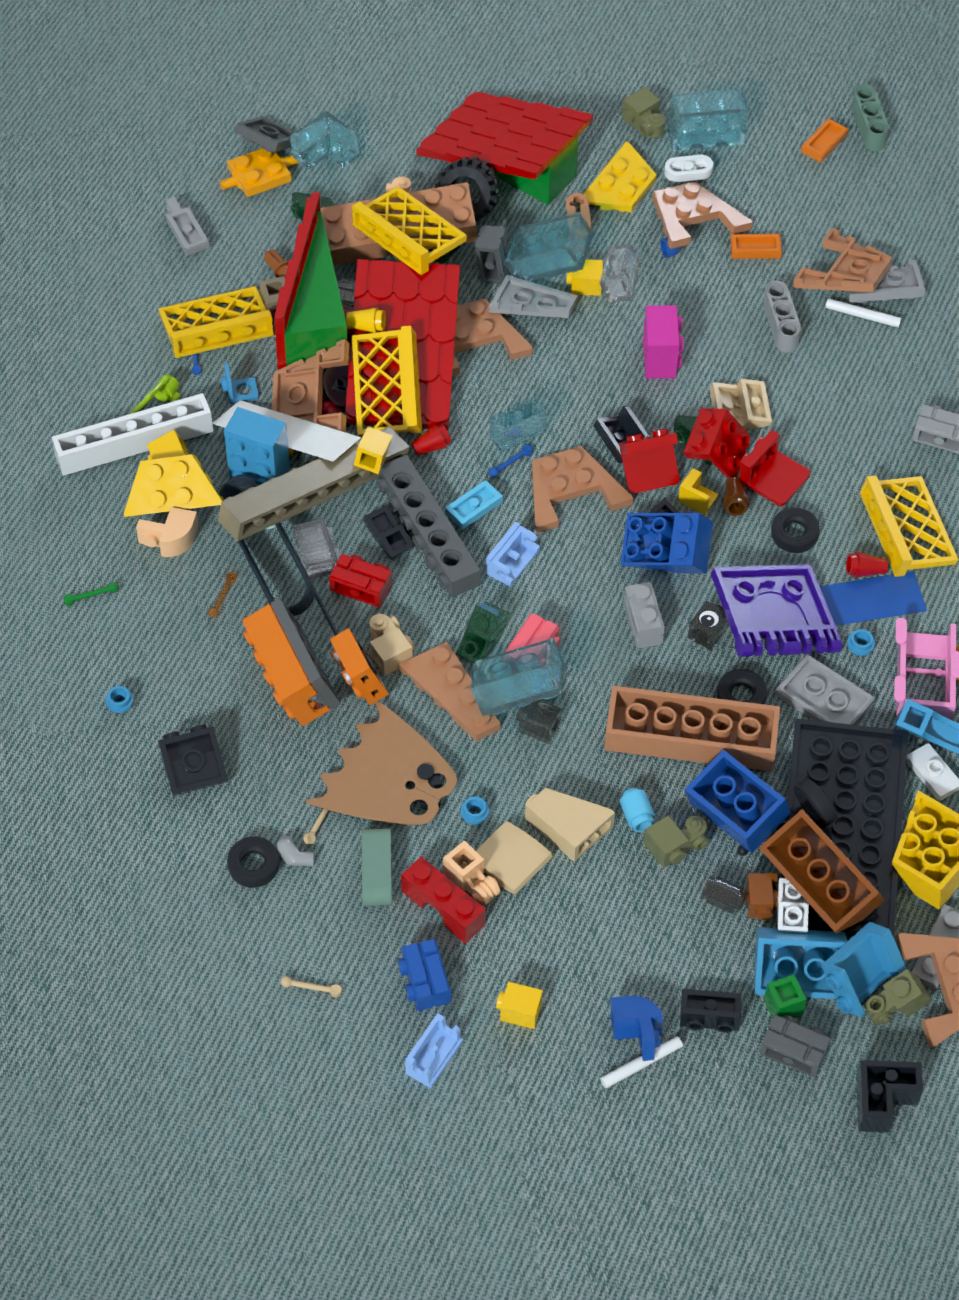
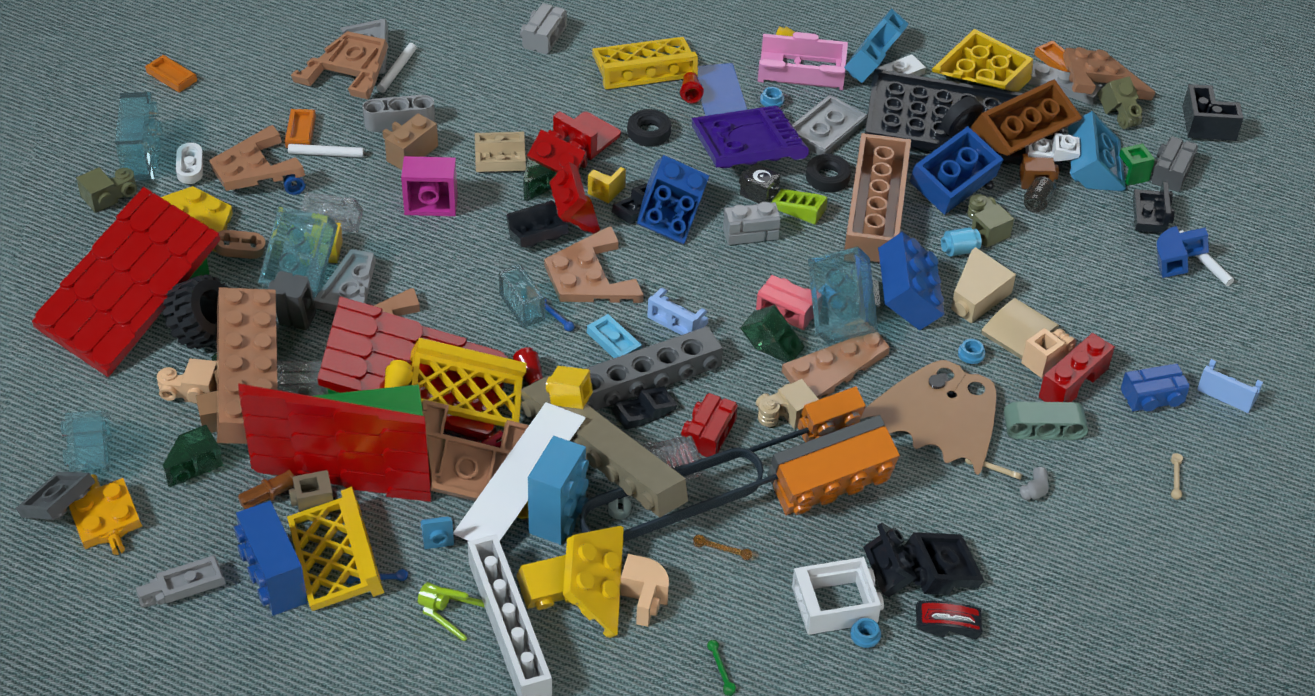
camera: 90 degrees left, 10 degrees down
black tyre [227,836,279,888] -> none
yellow fence [352,186,467,275] -> none
yellow brick [496,982,543,1029] -> none
reddish brown cone [723,477,749,516] -> none
dark azure panel [821,922,907,1017] -> none
sand green beam [851,84,889,151] -> none
none -> blue brick [234,500,308,616]
none -> white bar [288,144,364,158]
none -> medium nougat brick [382,113,438,170]
none -> lime slope [771,189,828,225]
none -> white window [792,557,884,635]
none -> black bracket [863,523,917,597]
none -> blue brick [878,231,945,330]
none -> slope [916,601,982,639]

